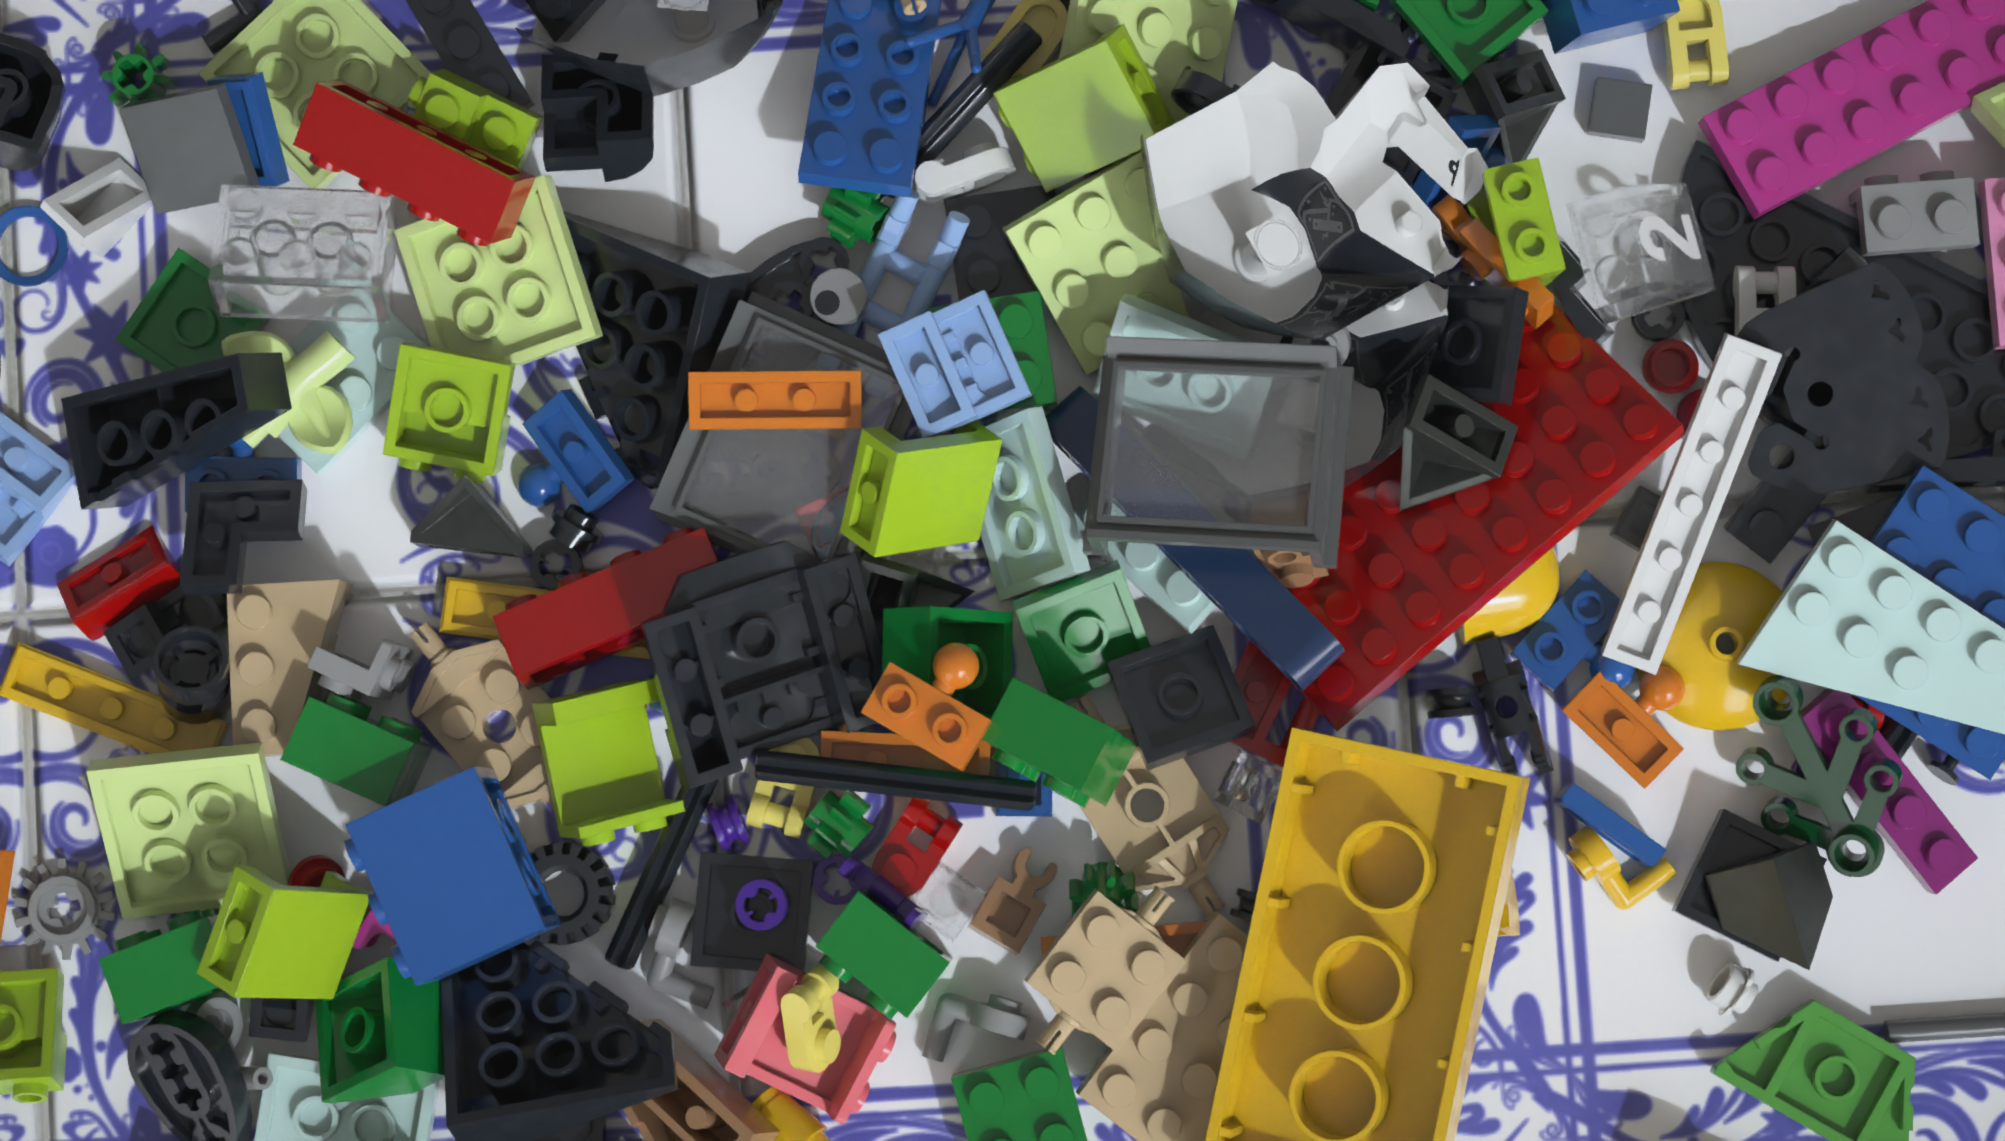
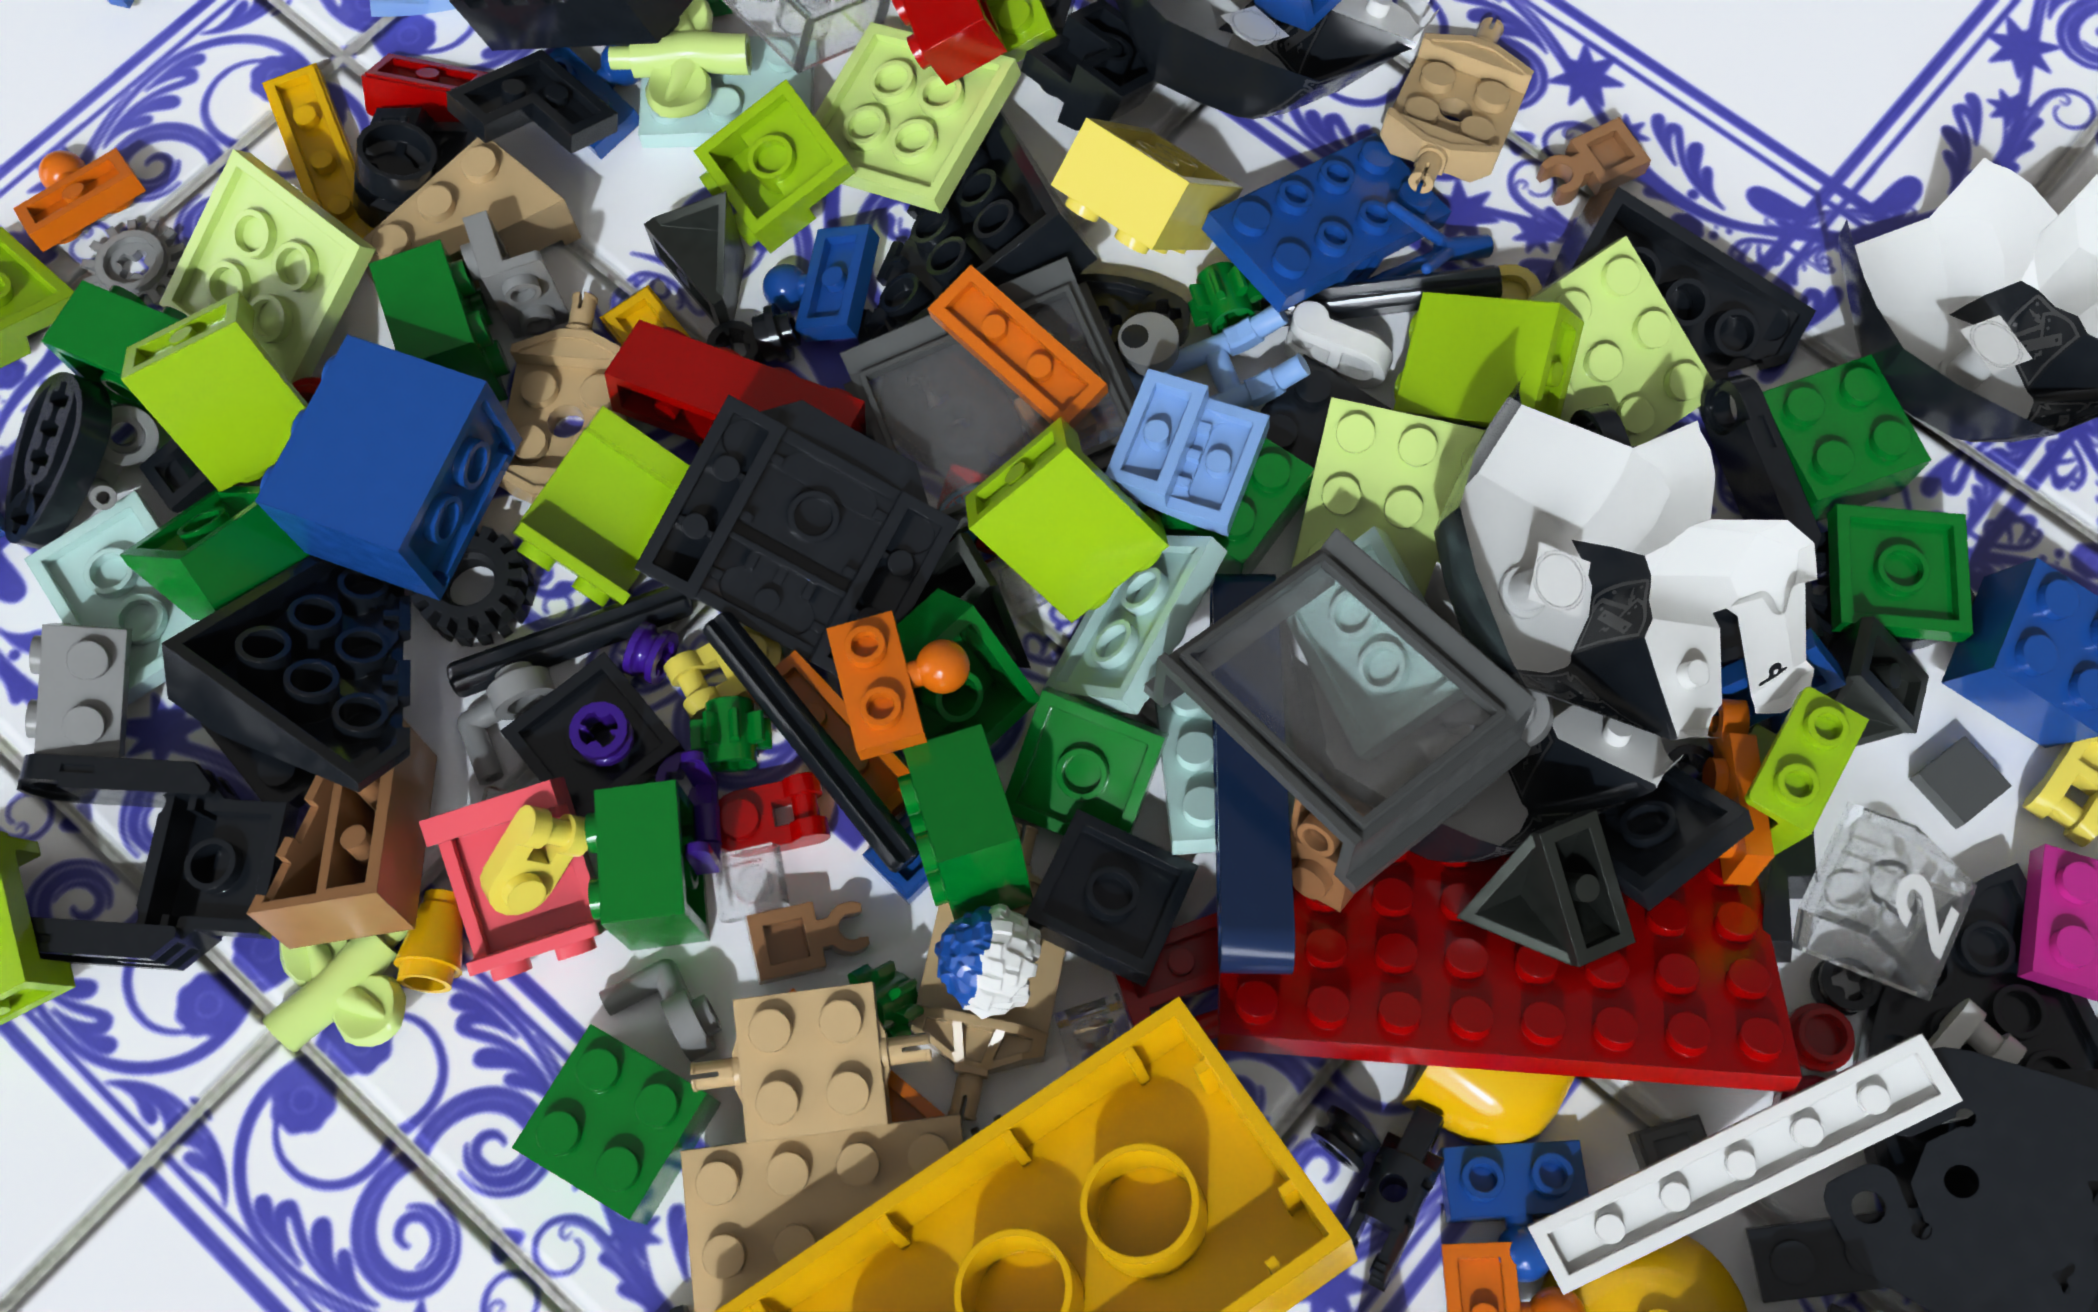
camera: 40 degrees right, 15 degrees down
none -> piece [934,903,1041,1019]
none -> light yellow brick [1051,117,1243,254]

